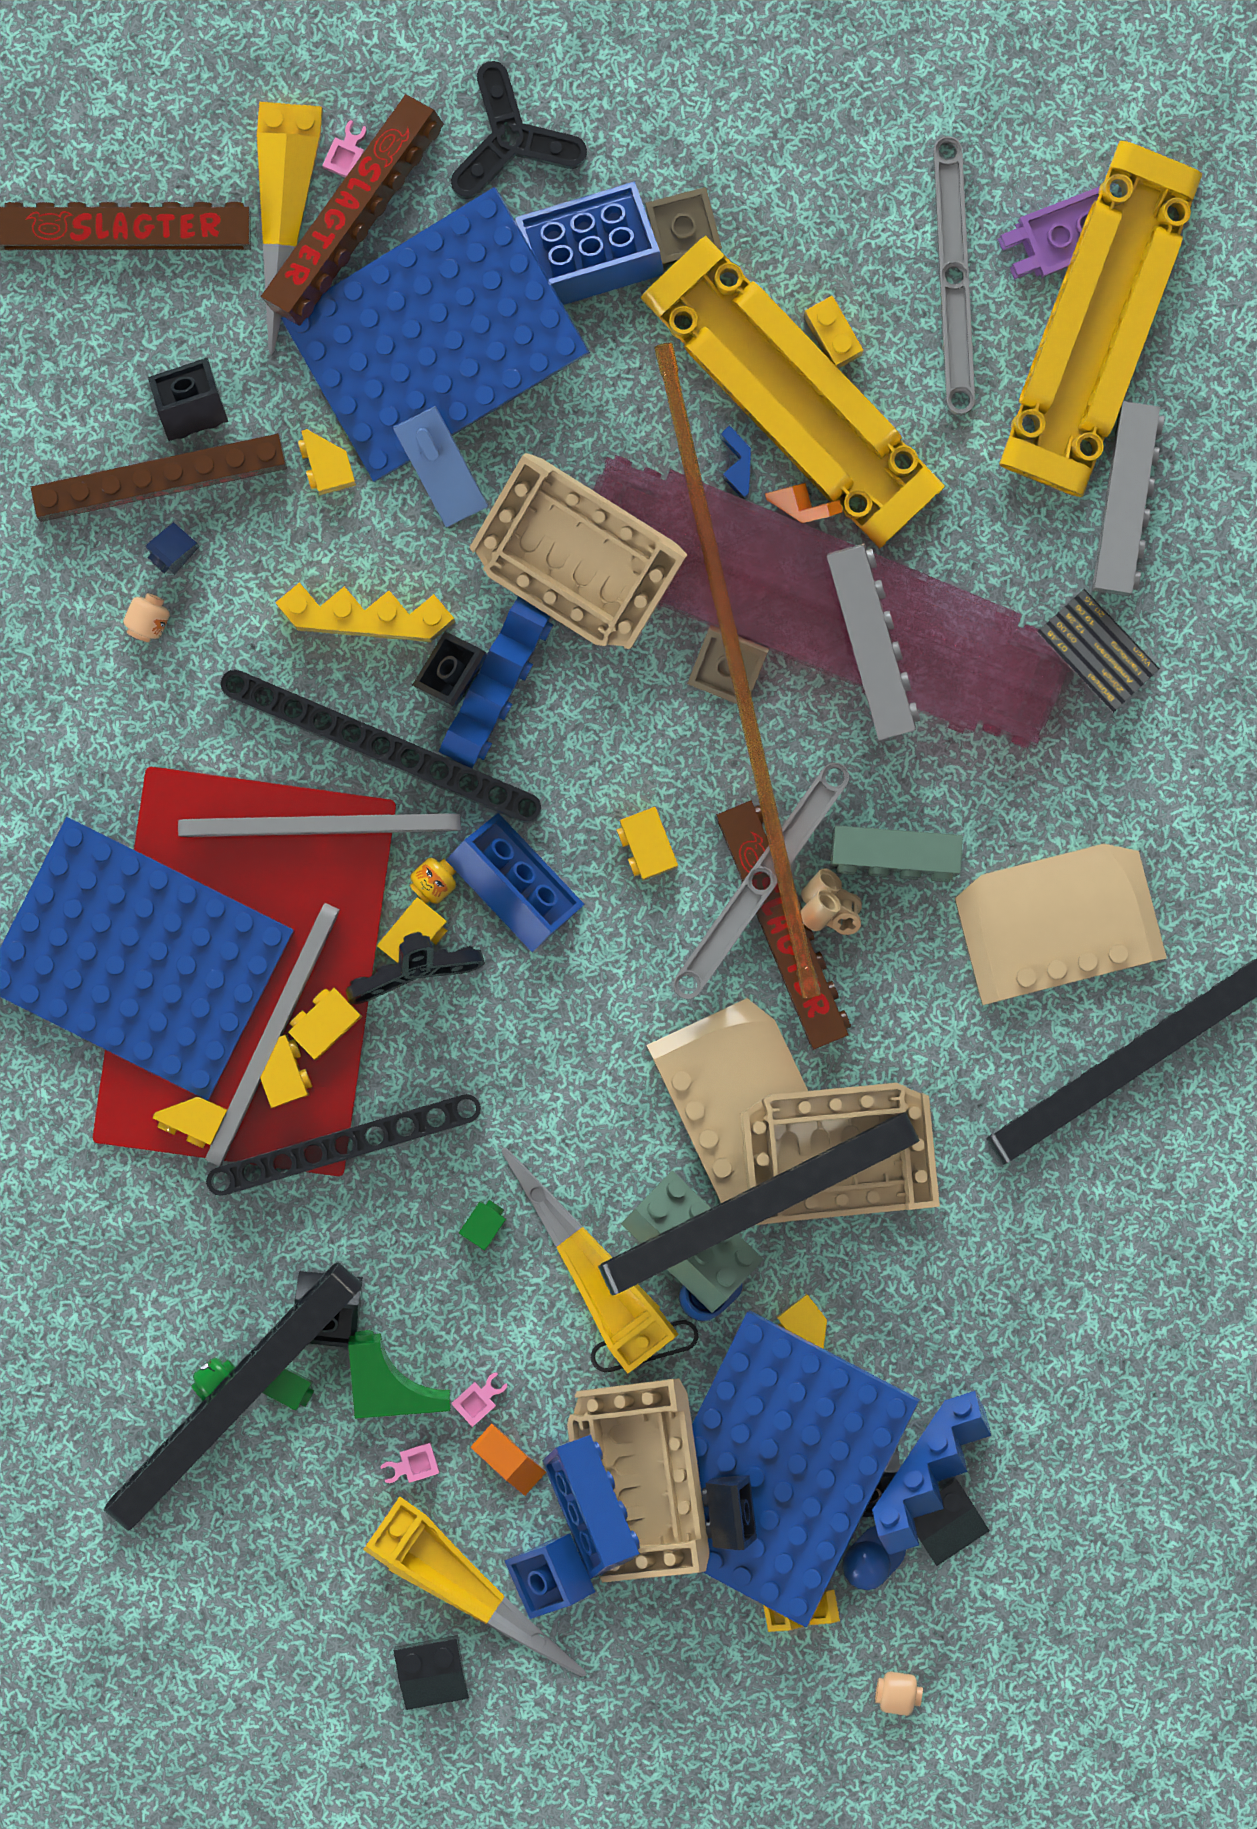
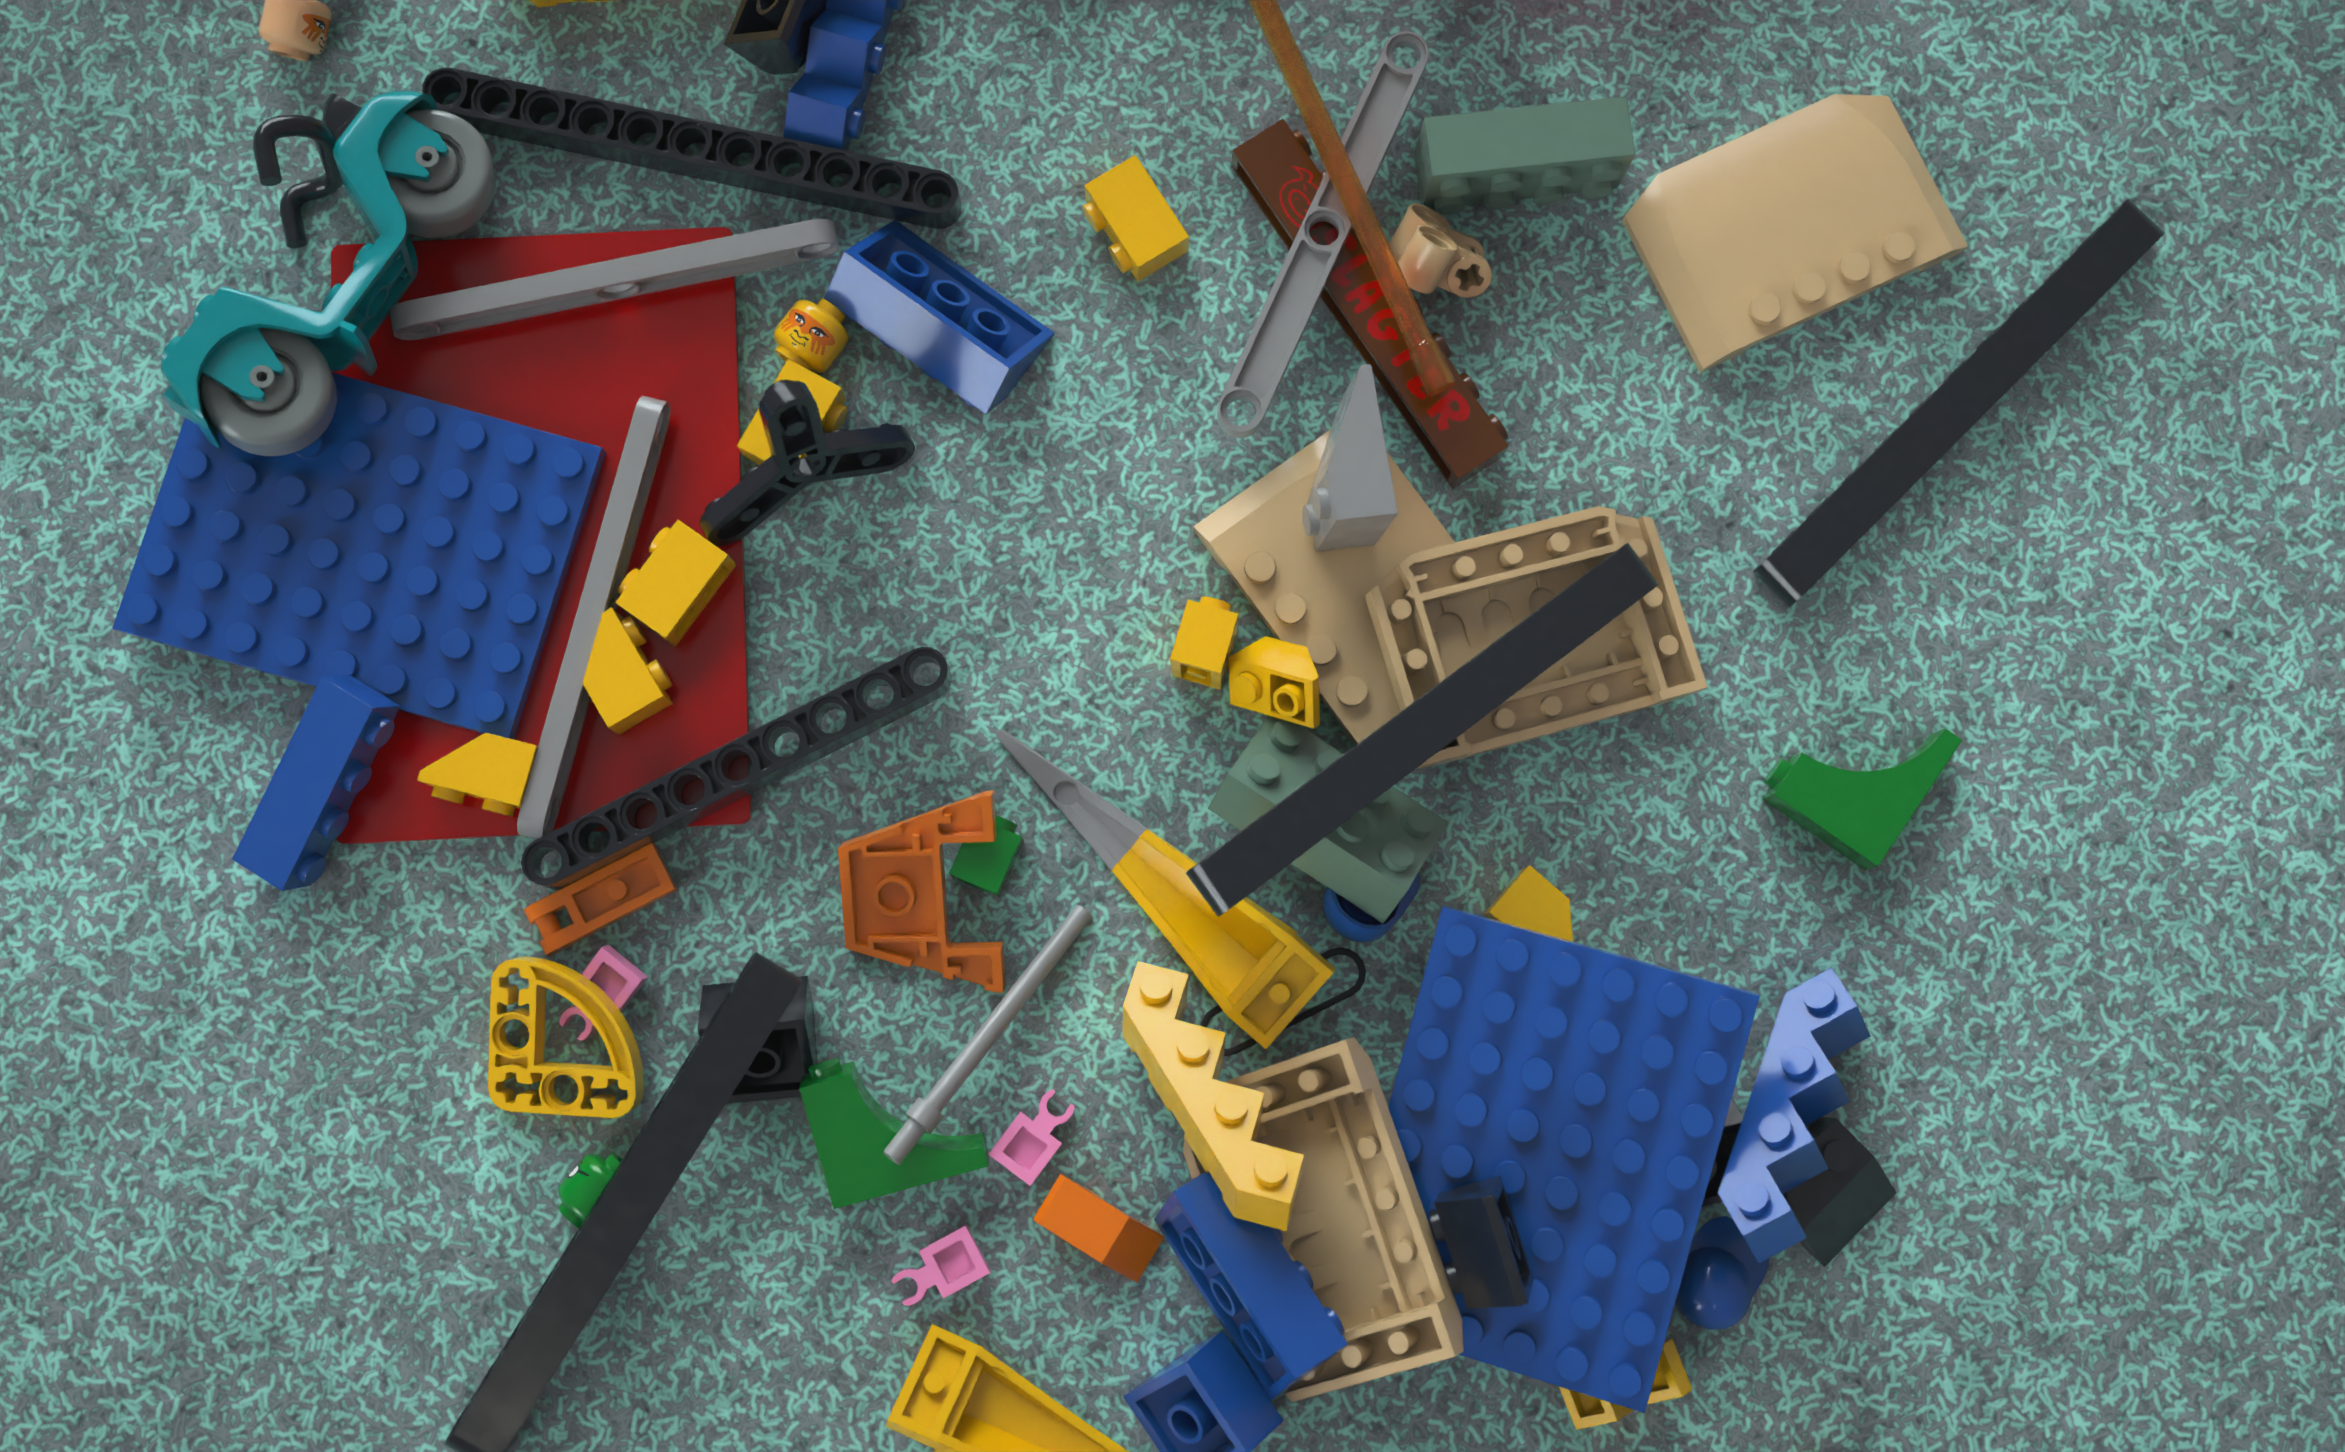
camera: 10 degrees left, 5 degrees down
green brick [262,1367,315,1411] -> none
none -> piece [161,90,496,456]
none -> blue brick [232,675,400,891]
none -> yellow beam [488,956,644,1118]
none -> orange plate [524,843,678,957]
none -> bright pink plate [559,945,648,1041]
none -> orange wing [838,791,1006,993]
none -> light grey bar [882,905,1092,1165]
none -> yellow brick [1123,961,1304,1231]
none -> yellow brick [1170,596,1238,690]
none -> yellow slope [1228,636,1320,729]
none -> light grey slope [1302,364,1398,552]
none -> green arch [1762,728,1962,870]

